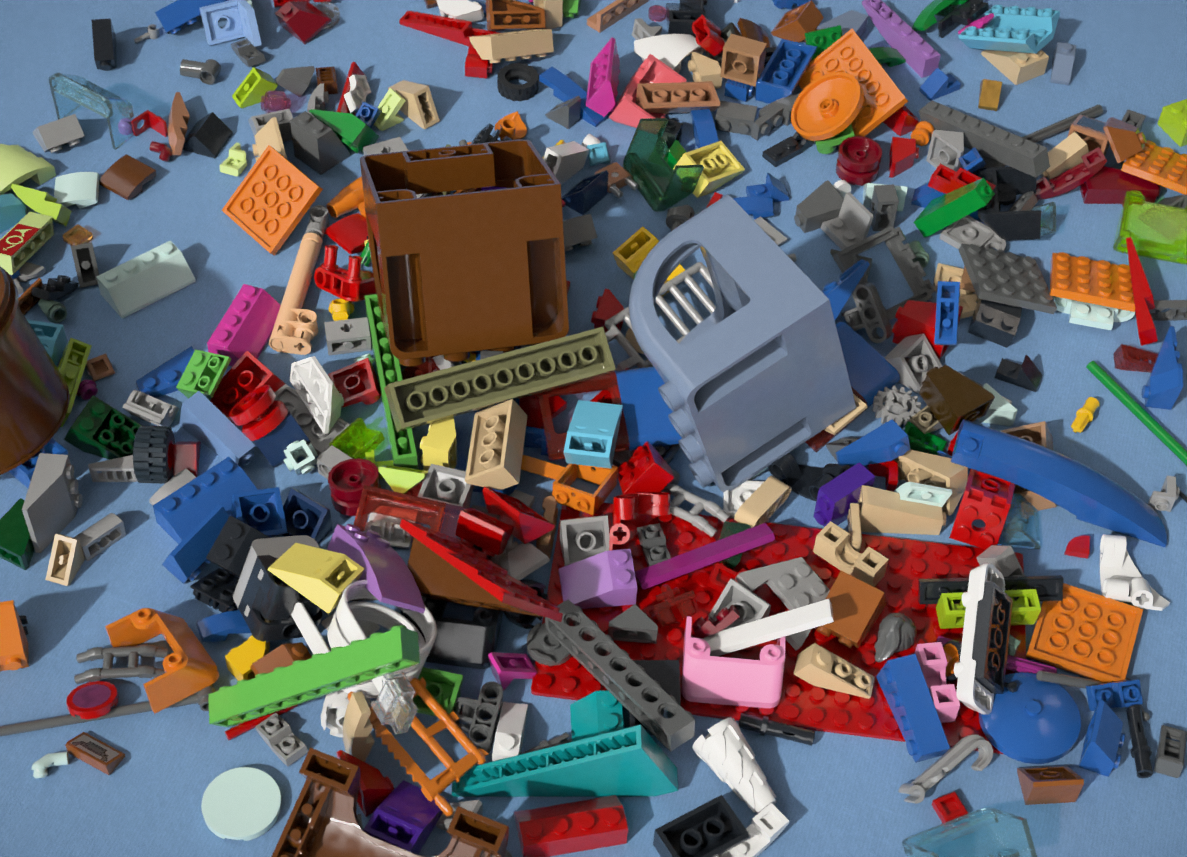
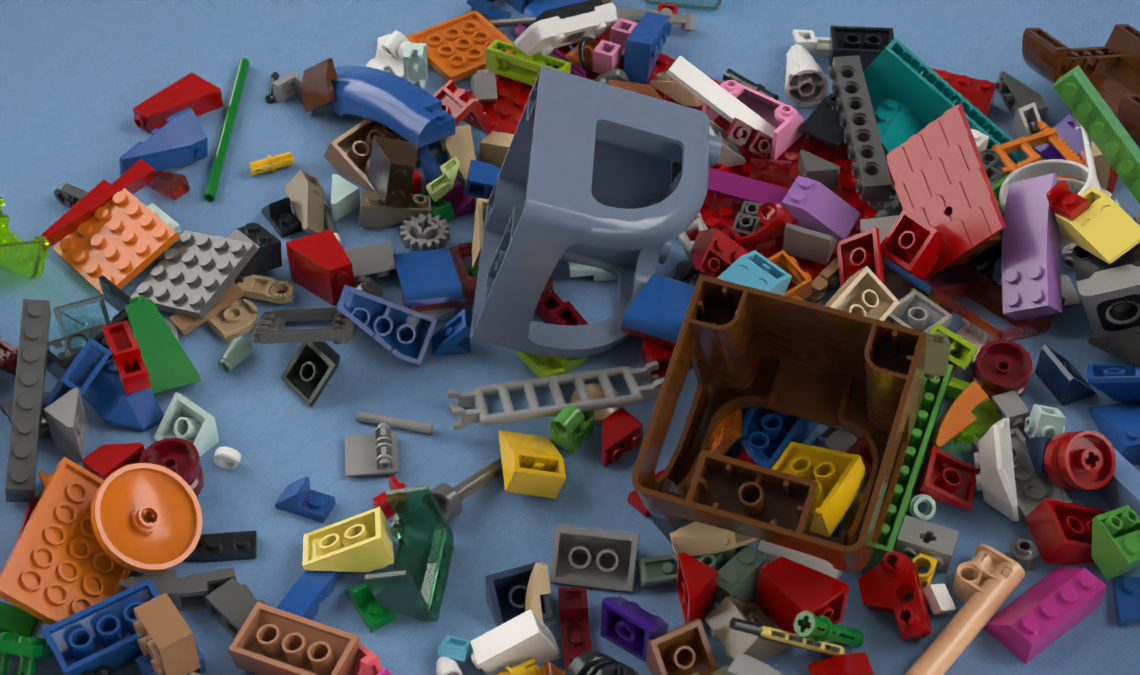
camera: 145 degrees left, 5 degrees down
nougat piece [594,162,639,198] -> none
black brick [656,118,683,149] -> none
blue slope [734,197,774,219] -> none
dark grey slope [794,180,844,233] -> none
light grey bracket [821,192,873,250] -> none
dark grey brick [869,185,899,231] -> none
light aqua slope [894,482,952,507] -> none
black tile [918,575,1064,604] -> none
blue slope [934,281,960,345] -> none
none -> dark tan slope [283,169,324,235]
none -> reddish brown slope [302,58,338,113]
none -> light aqua hinge [403,43,428,89]
none -> yellowish green slope [426,156,460,202]
none -> tan slope [525,562,551,622]
none -> white tile [923,583,956,615]
none -> orange slope [927,381,989,452]
none -> flat silver brick [1004,538,1038,571]
none -> red bracket [1046,180,1090,221]

